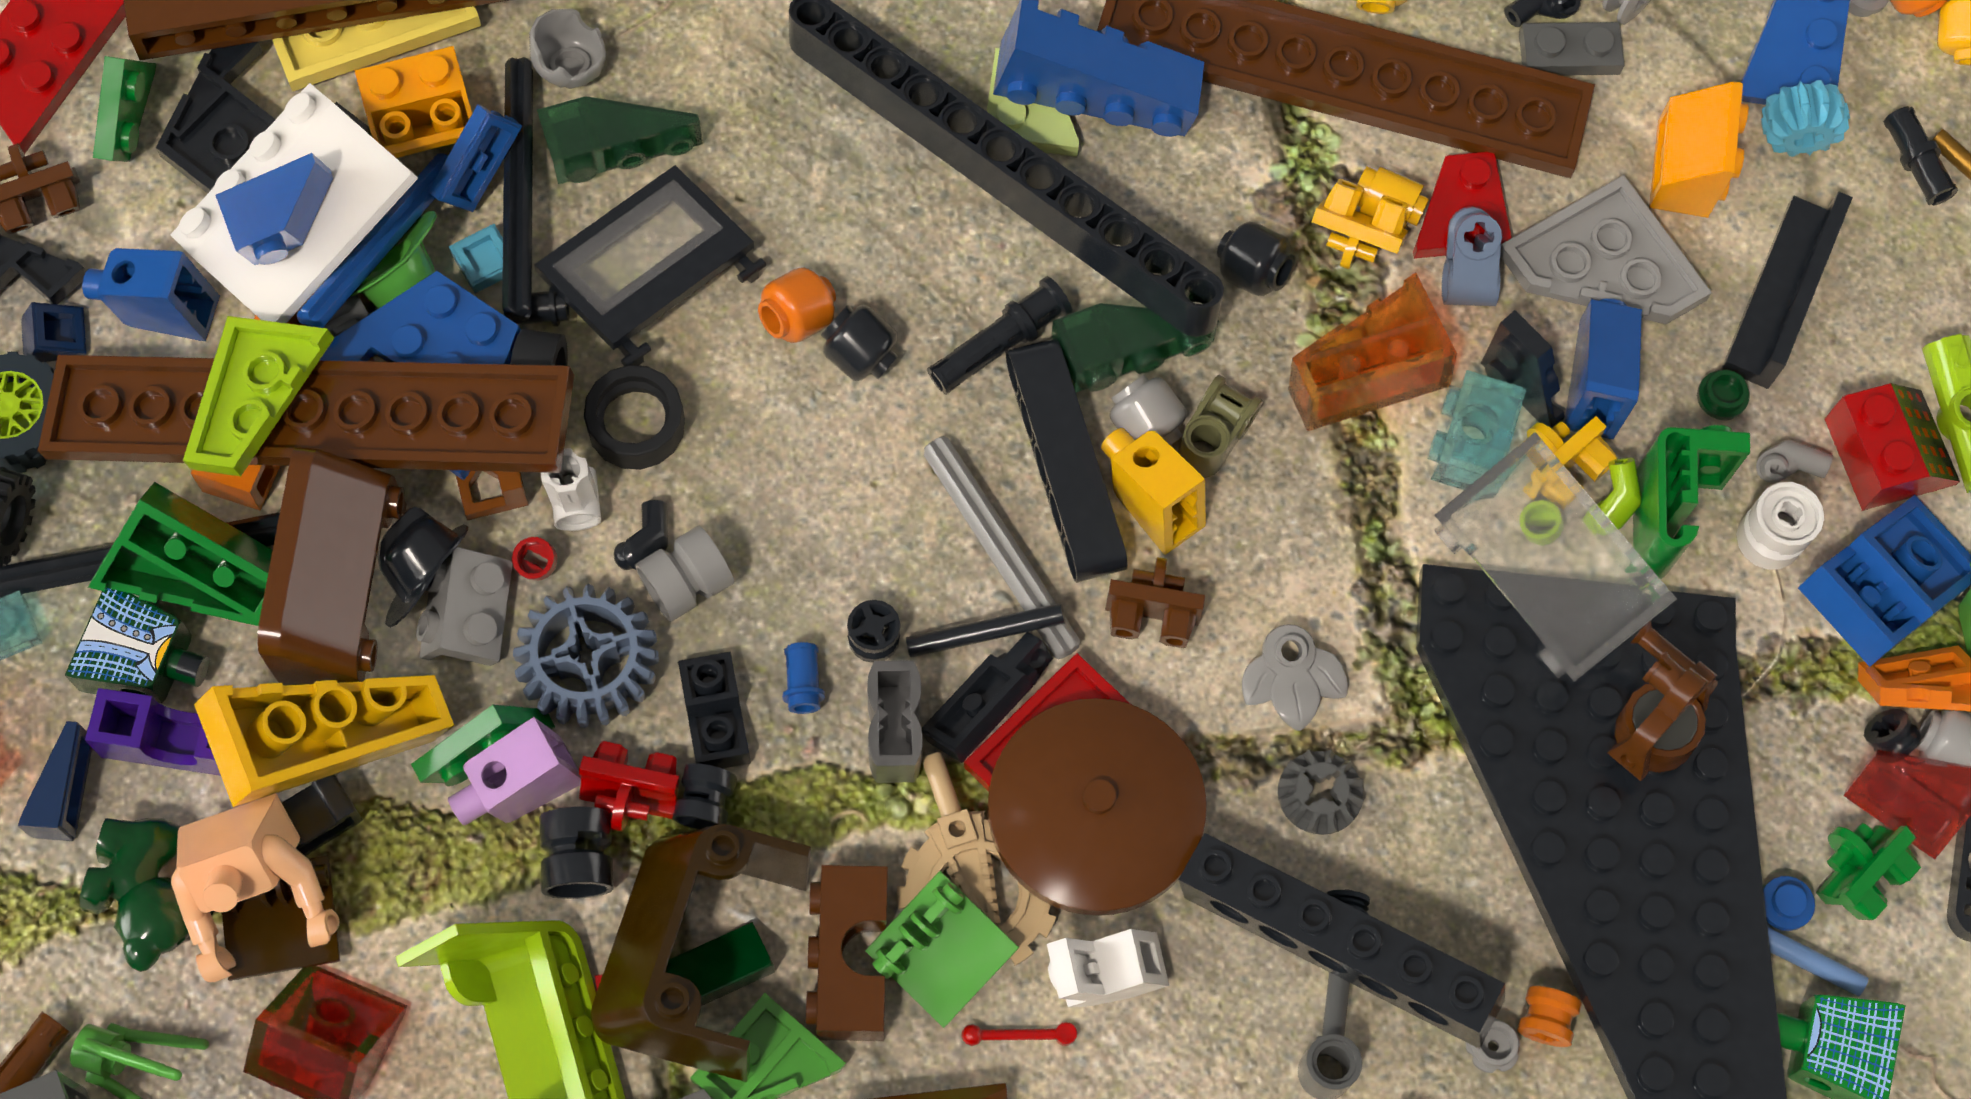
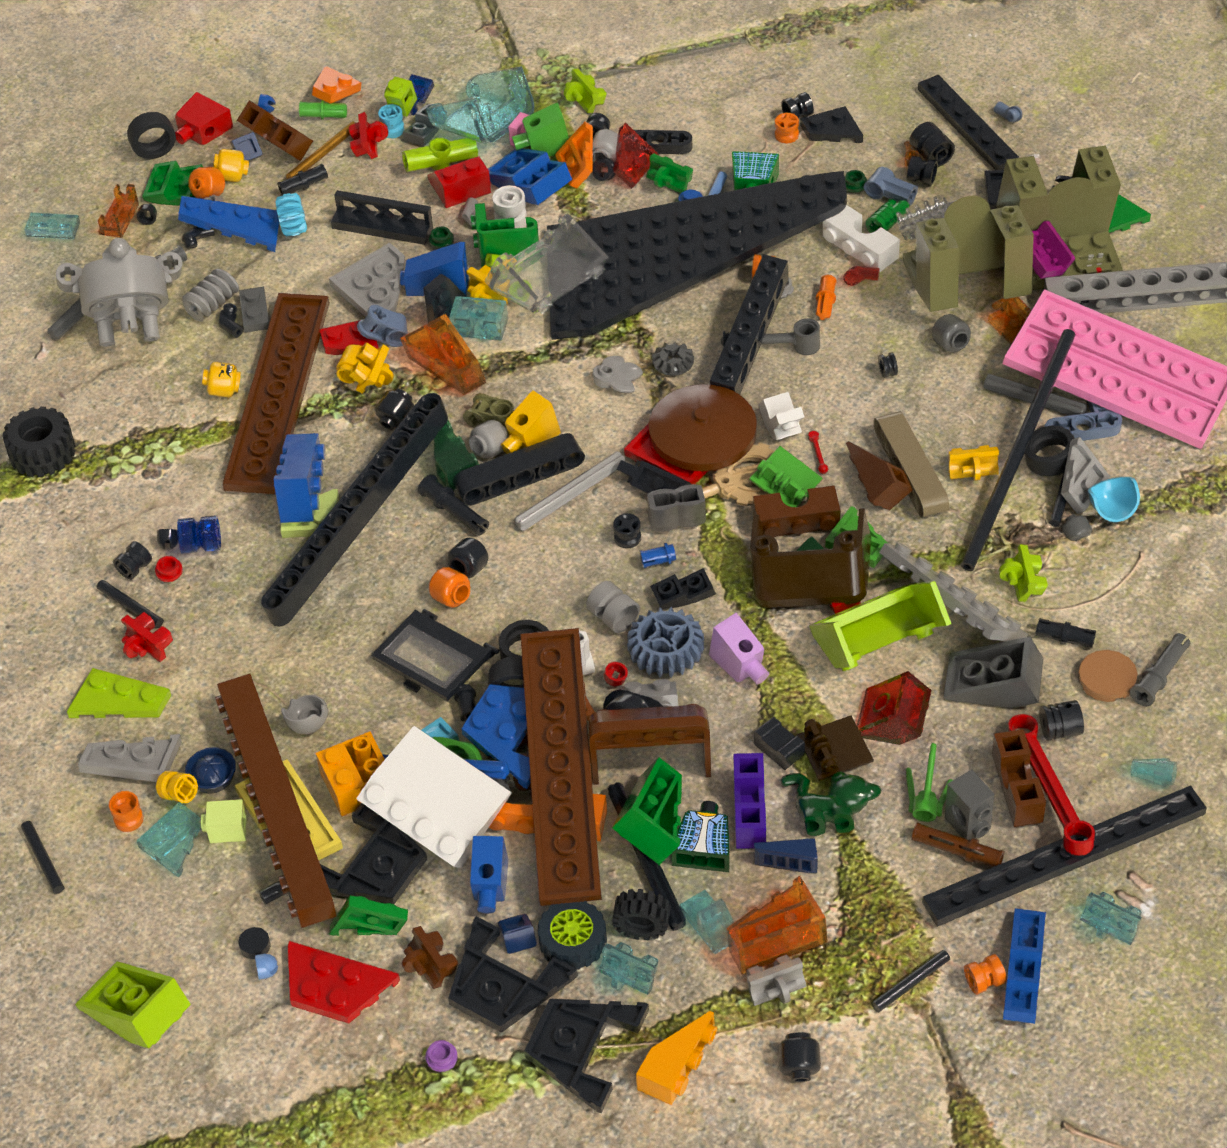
camera: 90 degrees left, 20 degrees down
light nougat torso [171,793,340,983] -> none
lime wing [183,316,334,476] -> none
yellow wedge [194,675,454,807] -> none
blue slope [215,153,333,265] -> none
green wing [411,705,555,786] -> none
blue tile [428,104,522,212] -> none
black axle [502,57,533,321] -> none
clear green slope [537,96,703,185] -> none
black wheel [539,807,614,899] -> none
red hips [579,741,679,832] -> none
black arm [613,500,668,570] -> none
black wheel [672,763,737,830] -> none
black bar [906,603,1066,658] -> none
reddish brown hips [1105,557,1205,648] -> none
reddish brown piece [1607,620,1718,781] -> none
light orange slope [1649,81,1749,218] -> none

